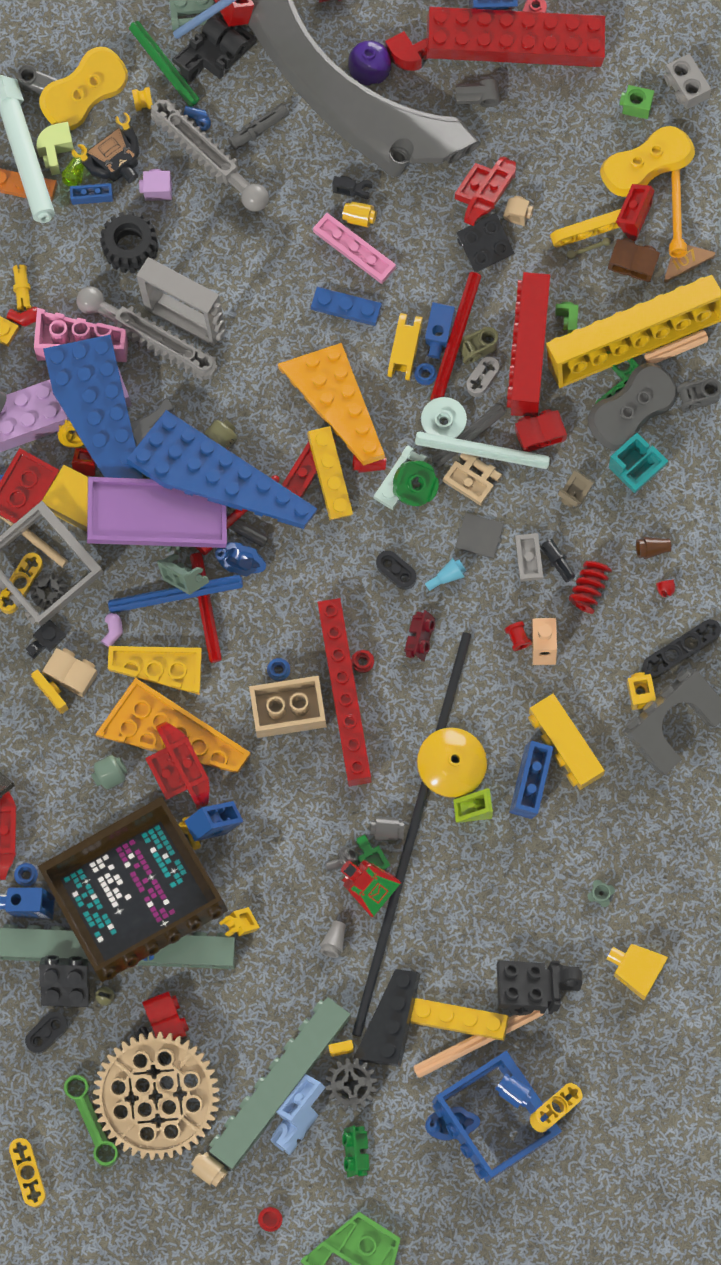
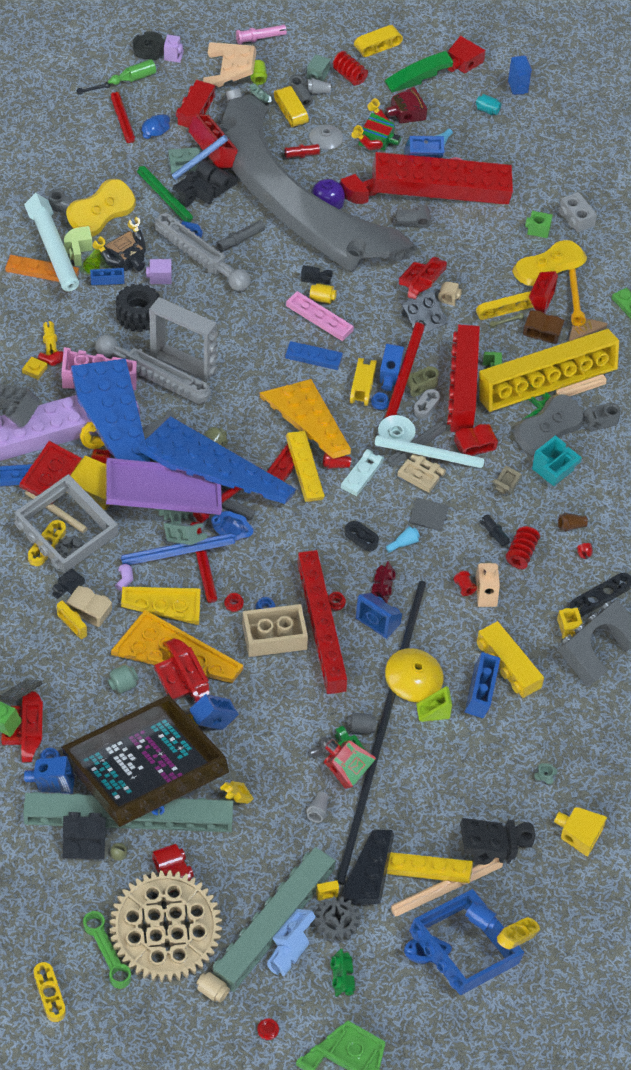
camera: 10 degrees left, 20 degrees down
black plate [25,1012,68,1054] -> none
yellow wheel [132,87,153,112] -> none
green plate [392,460,439,506] -> none
light grey plate [515,533,543,582] -> none
none -> red plate [224,593,244,612]
none -> blue slope [356,593,402,639]

